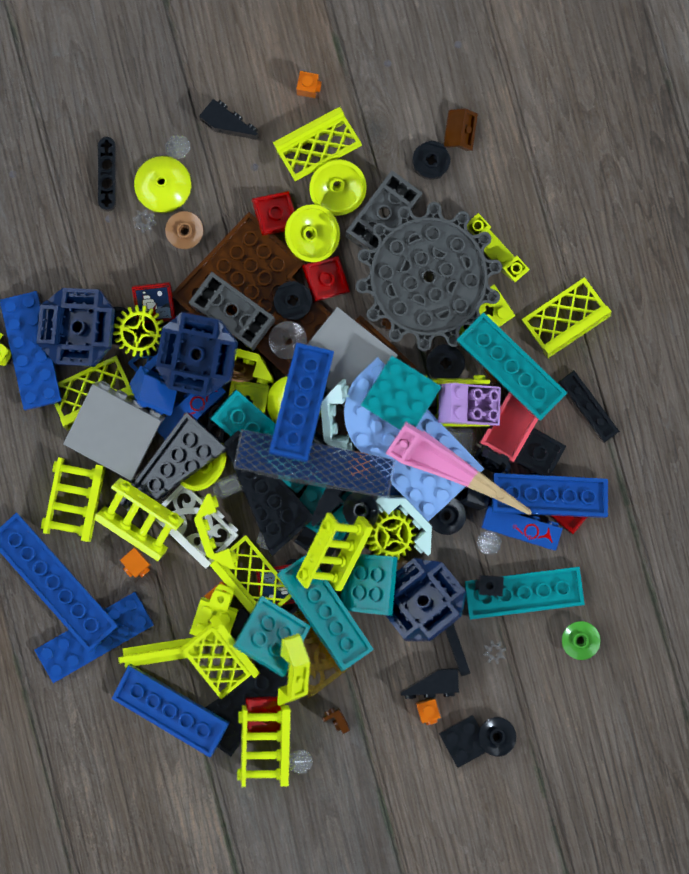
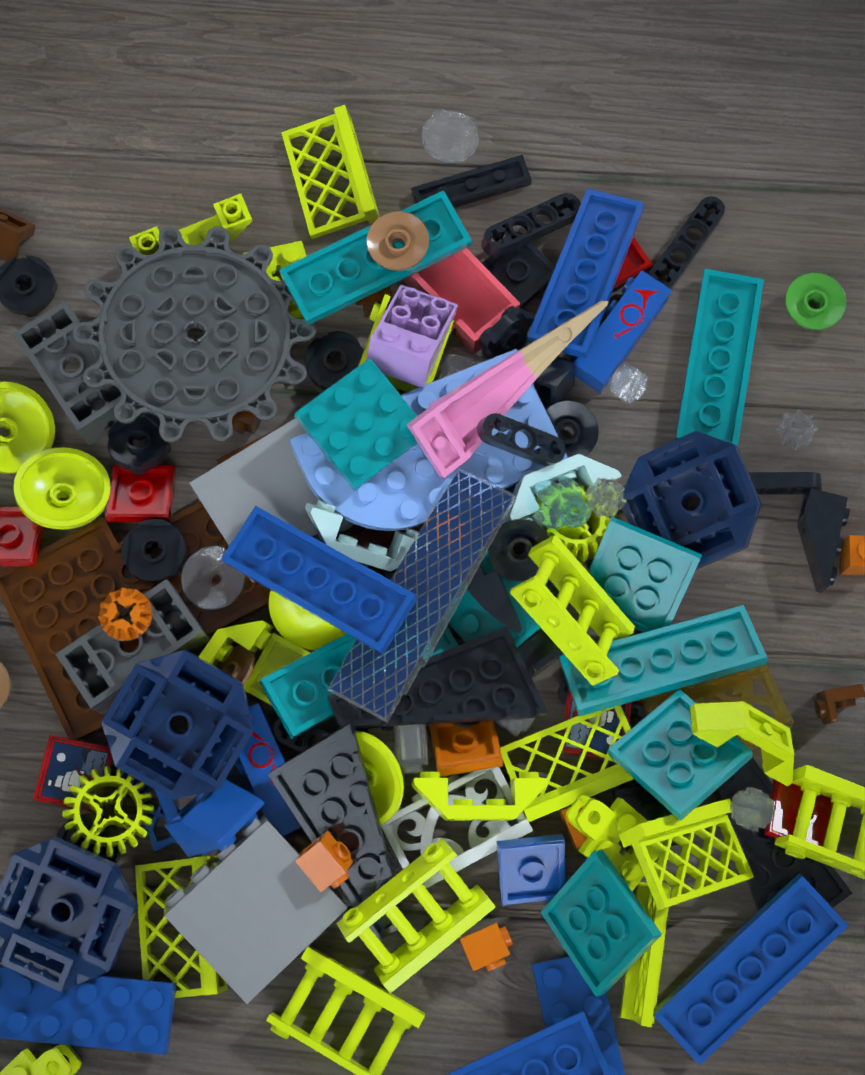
camera: 70 degrees left, 10 degrees down
black brick [475,575,504,596] -> none
none -> orange gear [98,587,152,641]
none -> black plate [107,414,171,475]
none -> orange brick [295,830,353,892]
none -> medium nougat dish [367,211,429,271]
none -> clear dish [421,109,479,164]
none -> orange plate [429,720,503,777]
none -> black beam [477,413,565,466]
none -> black beam [481,193,581,257]
none -> plate [496,834,566,906]
none -> clear light blue plate [532,476,591,529]
none -> teal plate [541,849,662,997]
none -> clear gear [585,478,627,518]
none -> black beam [649,196,725,290]
none -> clear gear [730,787,775,832]

